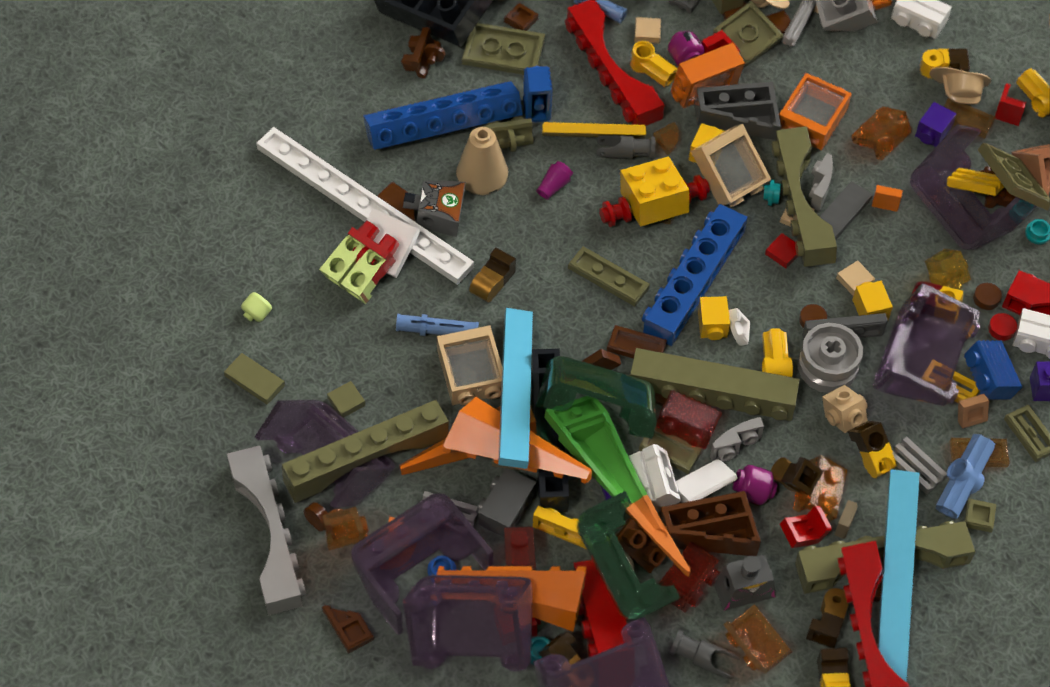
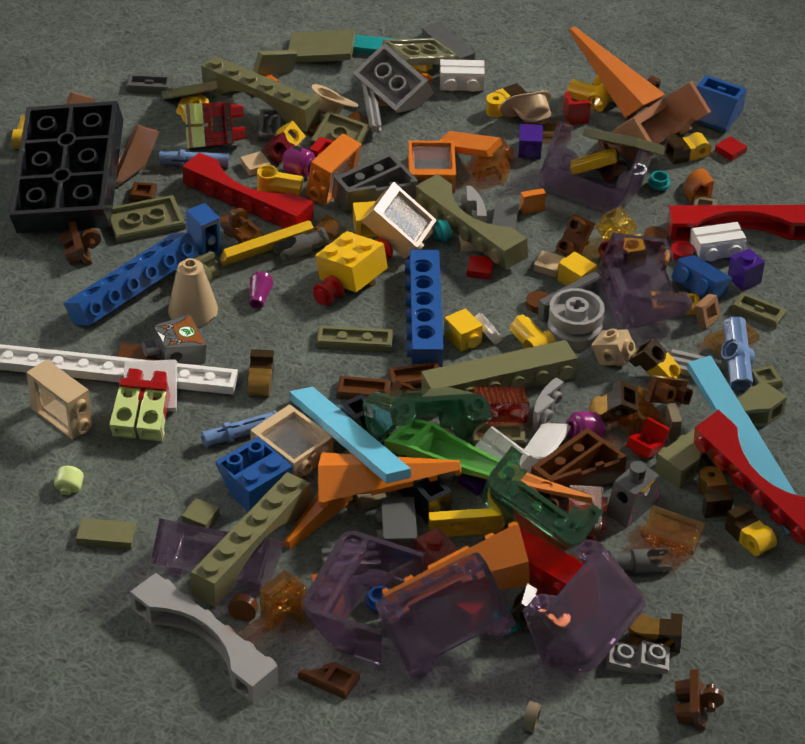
camera: 30 degrees left, 15 degrees down
none -> tan window [26,359,93,440]
none -> blue slope [215,436,292,512]
none -> reddish brown hips [220,208,261,244]
none -> dark red leg [263,121,306,164]
none -> reddish brown tile [336,376,391,403]
none -> orange tile [439,131,502,157]
none -> reddish brown hips [555,213,596,257]
none -> reddish brown hips [644,375,693,406]

